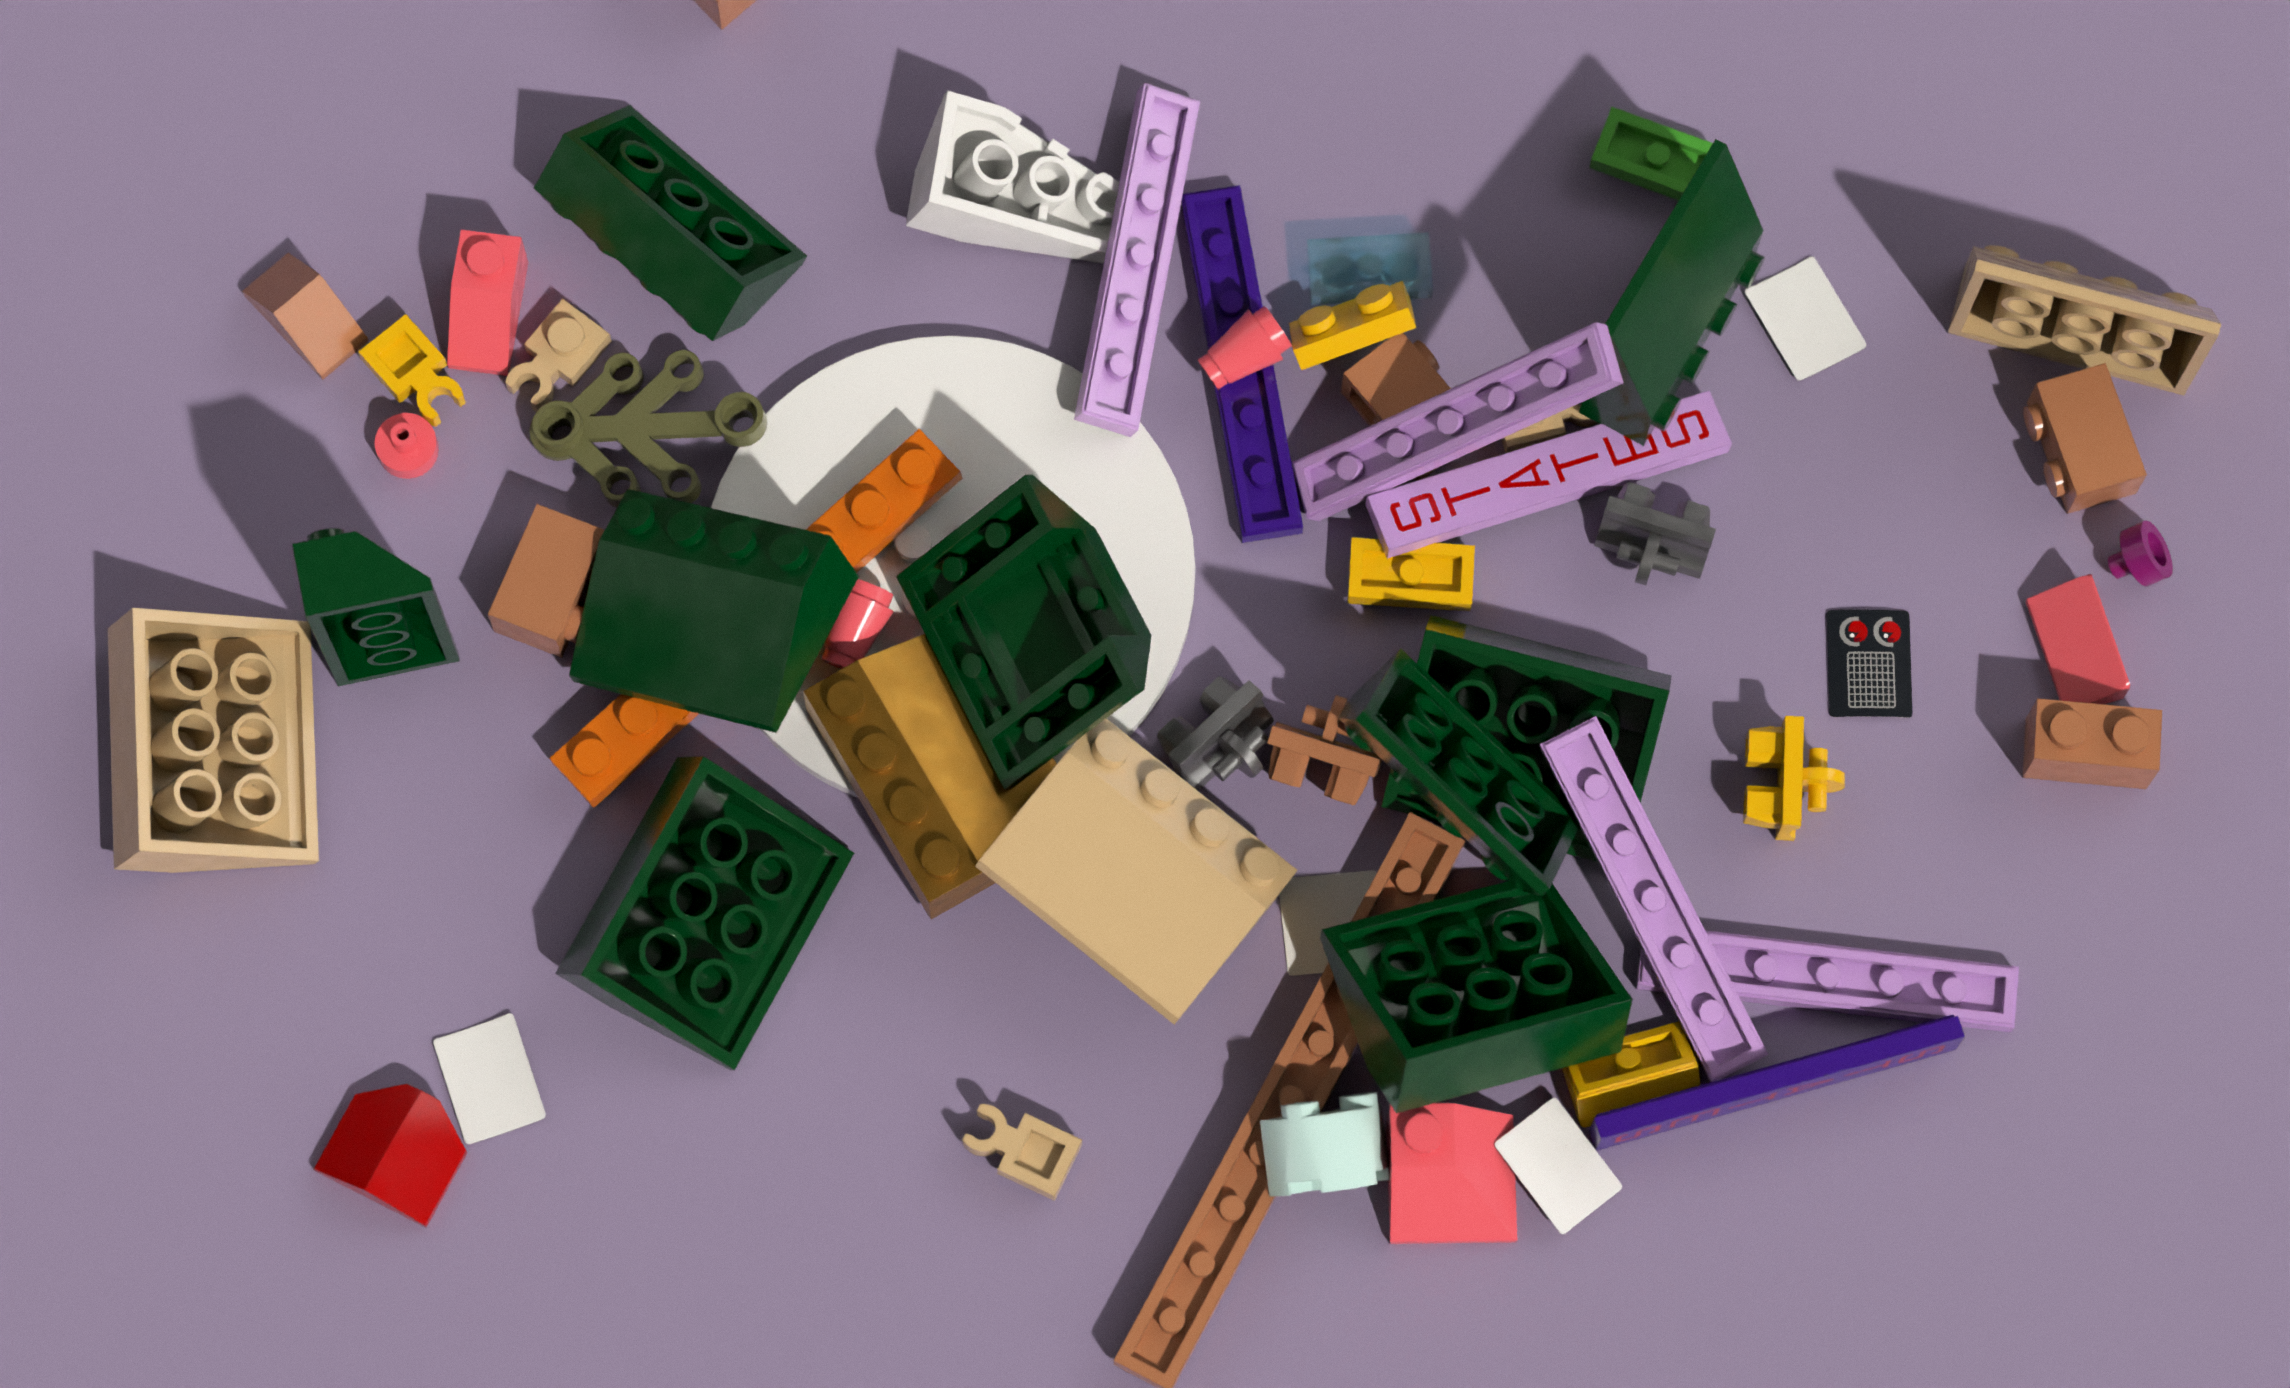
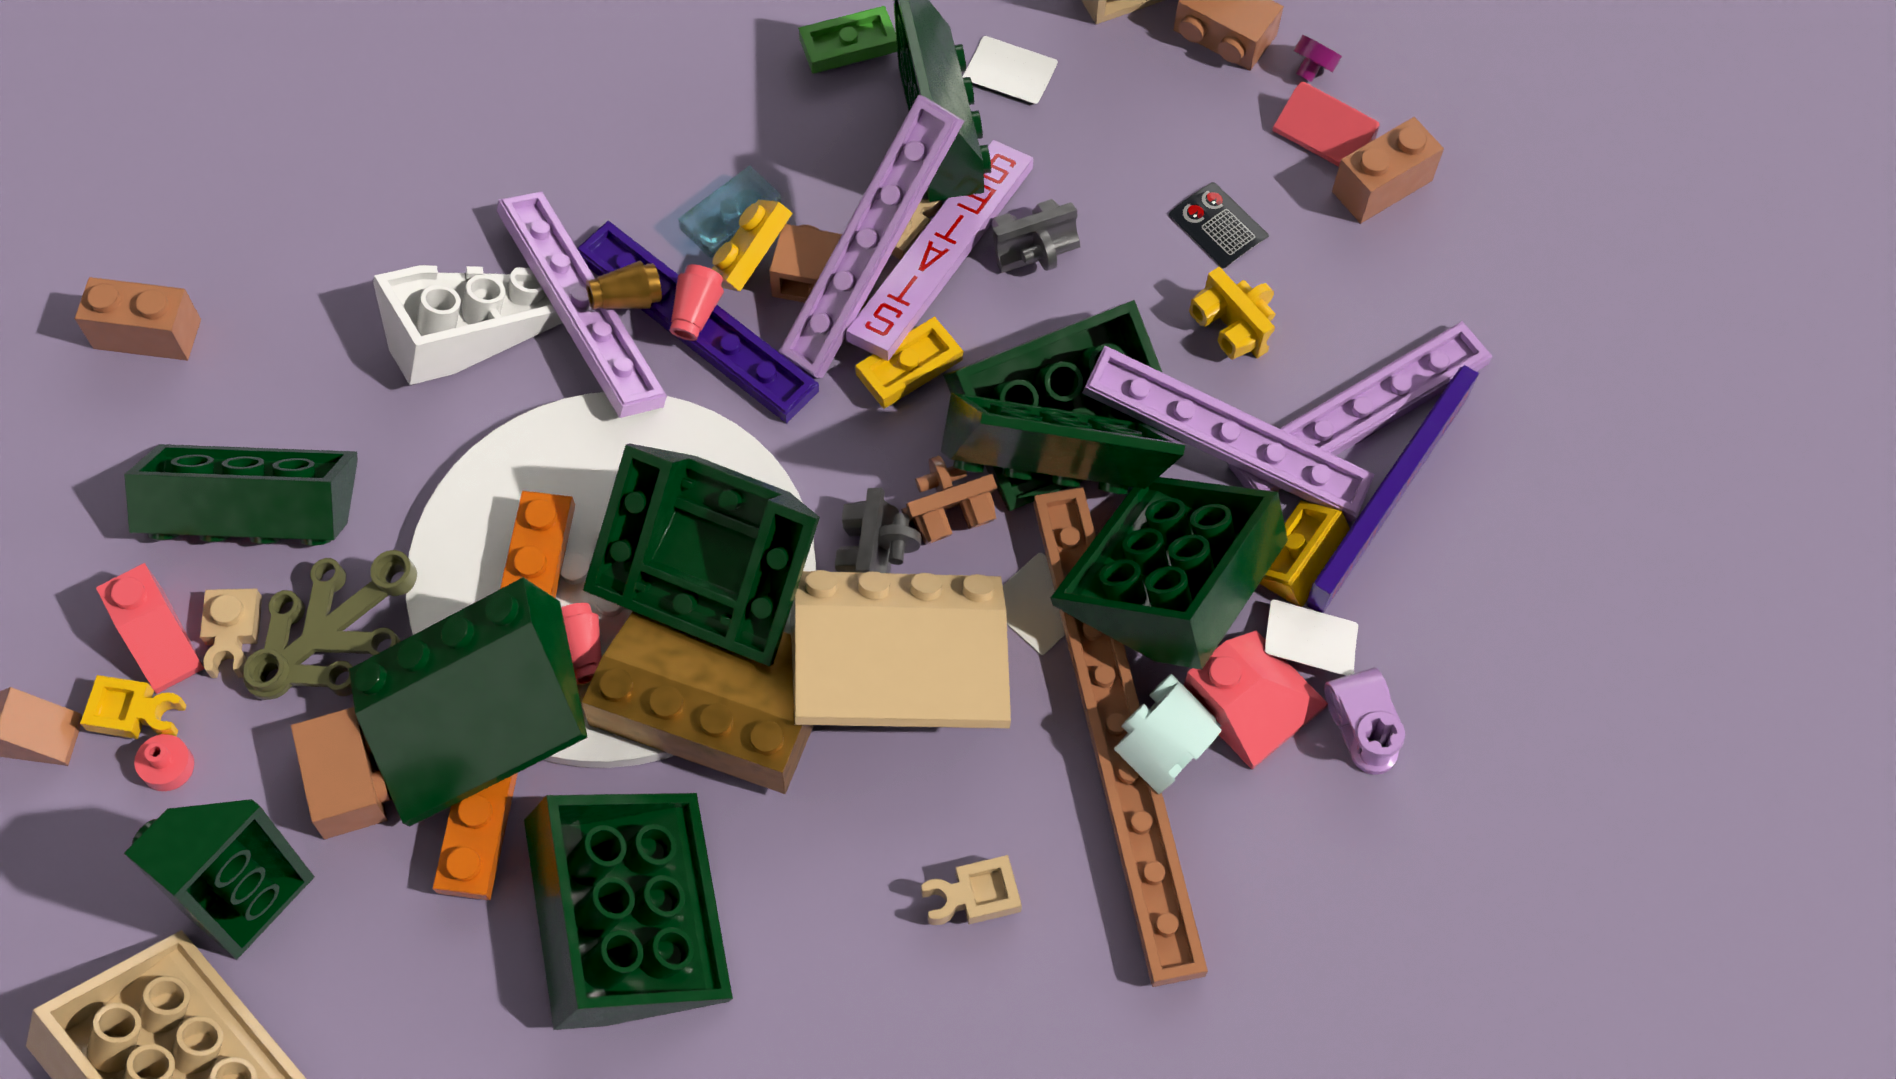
camera: 40 degrees left, 10 degrees down
none -> pearl gold cone [586,261,662,309]
none -> lavender piece [1324,667,1405,775]

